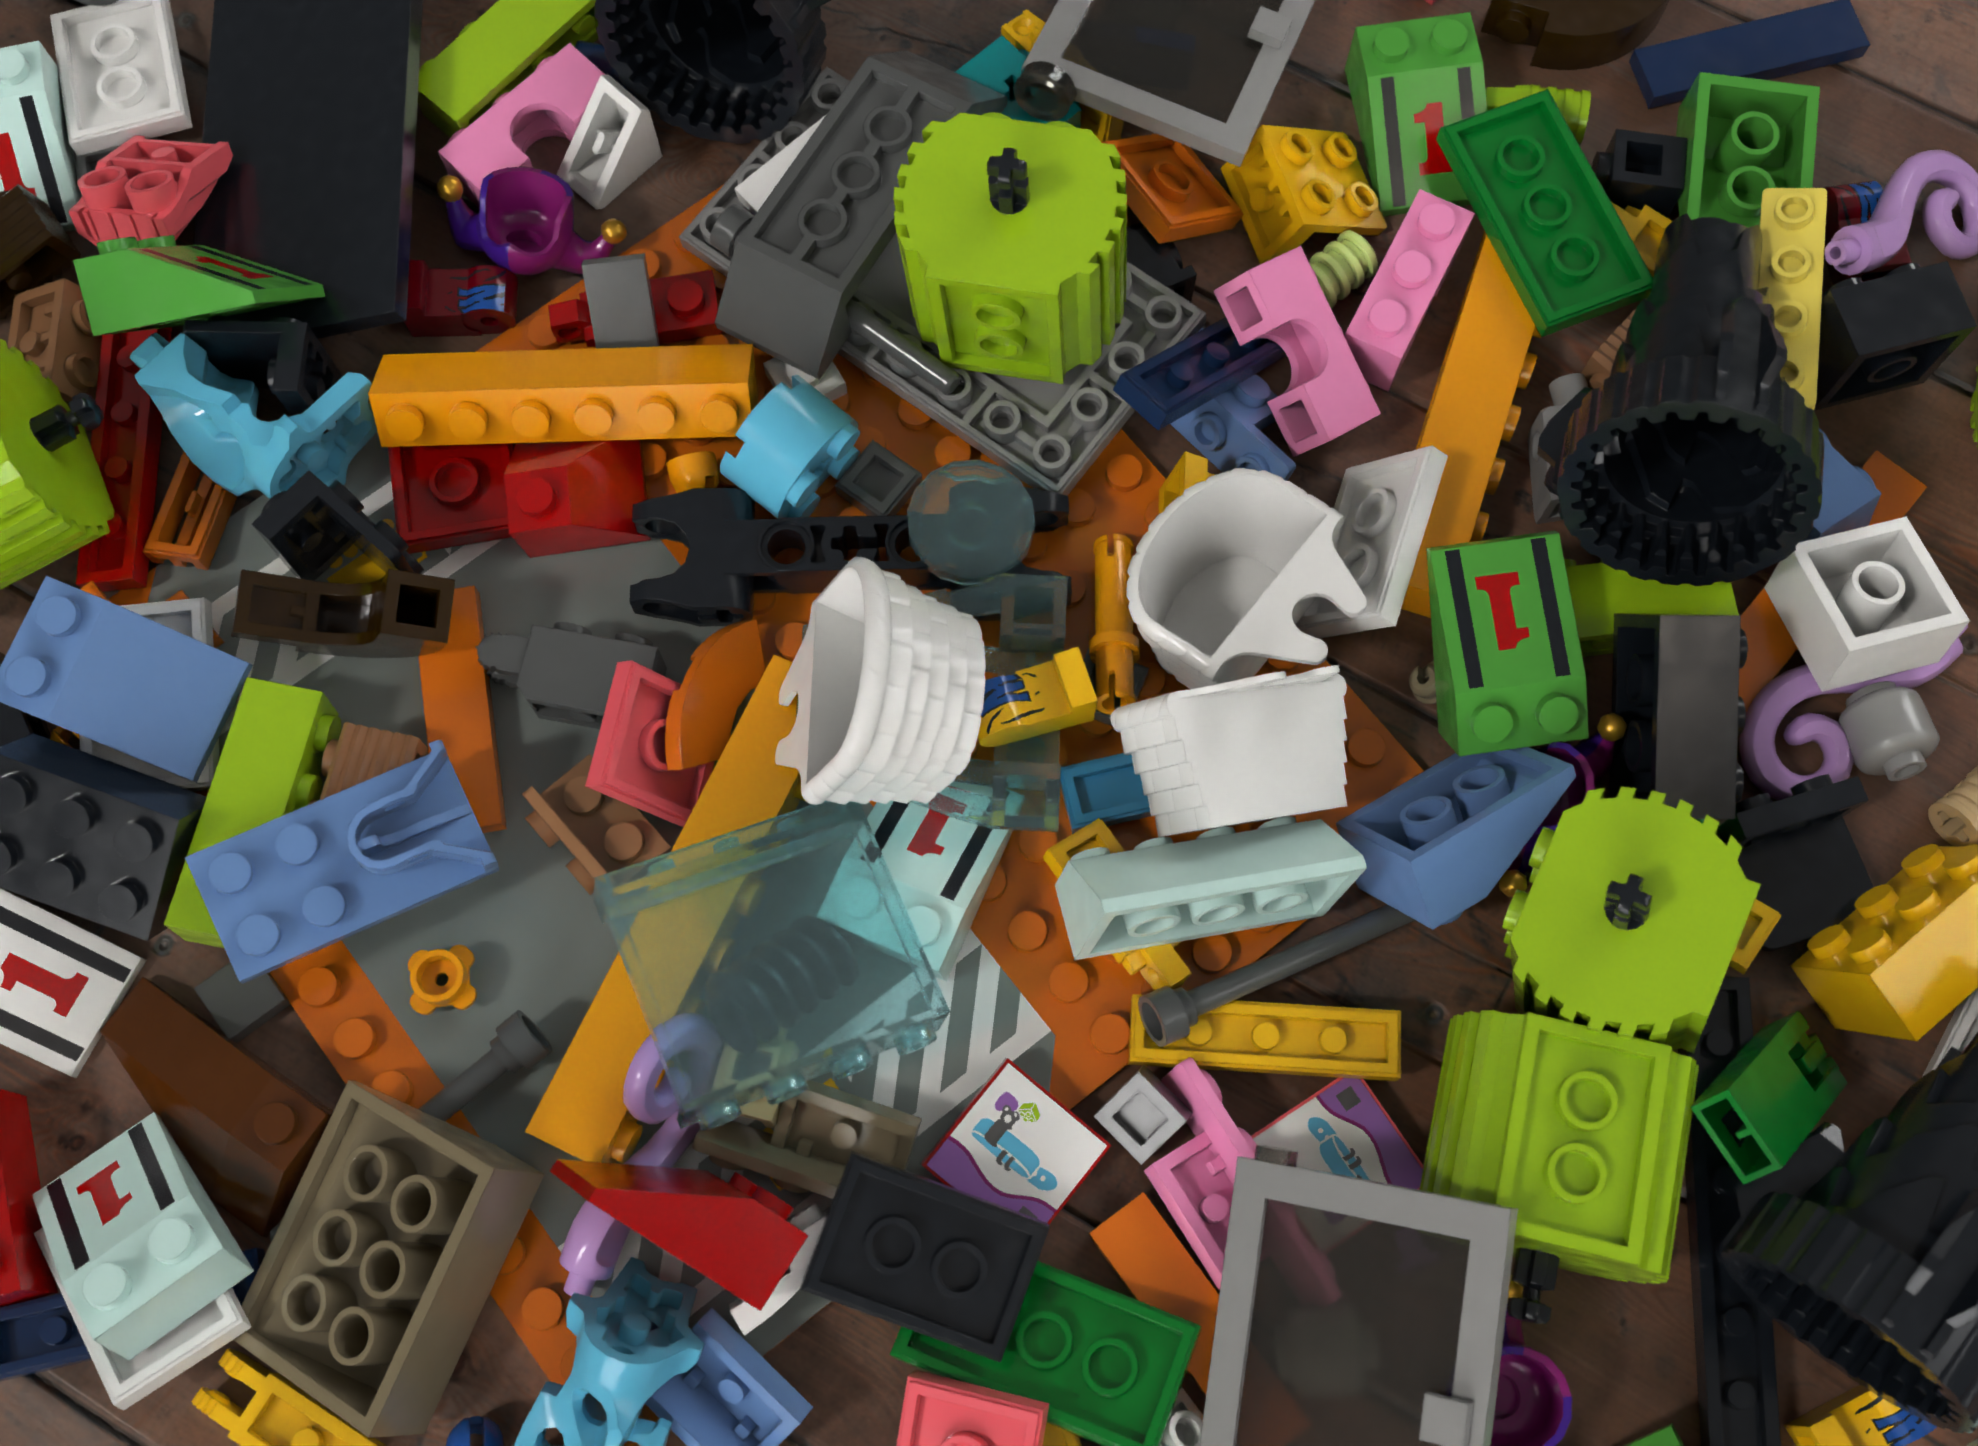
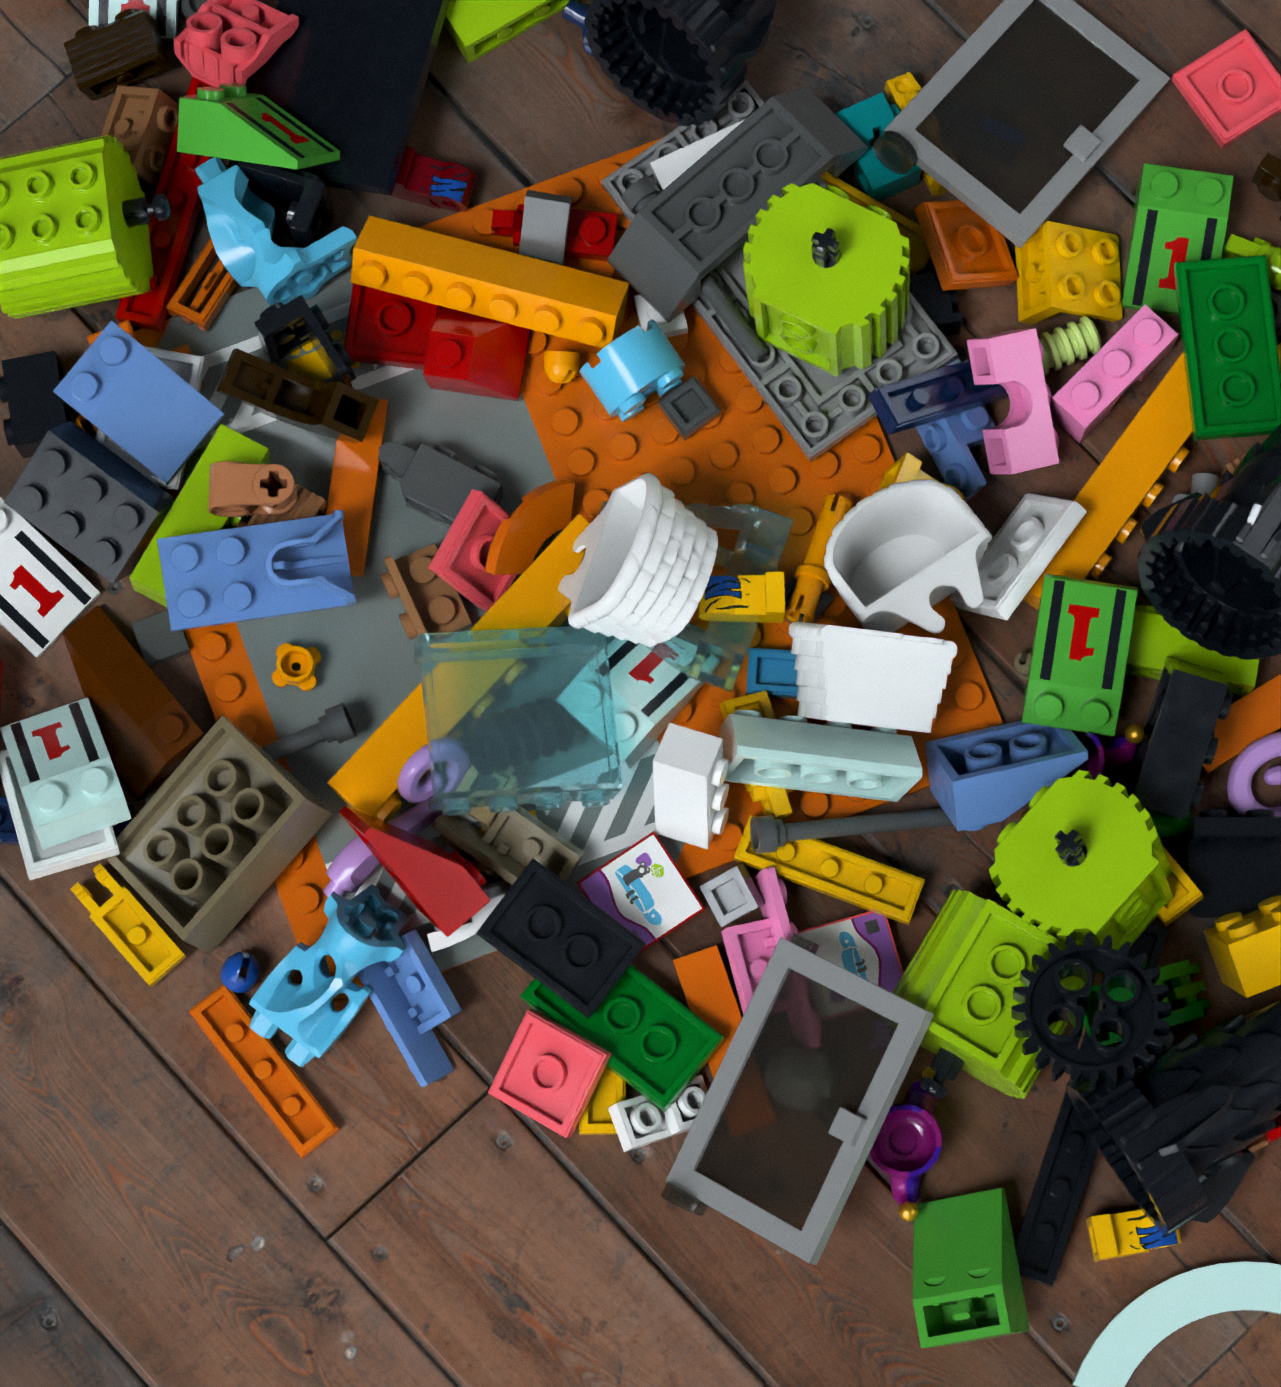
camera: 20 degrees right, 5 degrees up
magenta piece [437,167,627,275] -> none
bright pink arch [438,43,605,208] -> none
white slope [556,74,663,209] -> none
black piece [630,482,1072,627] -> none
clear light blue tile [907,459,1035,586] -> none
none -> nougat piece [208,461,298,517]
none -> white brick [653,723,729,850]
none -> black gear [1011,933,1172,1091]

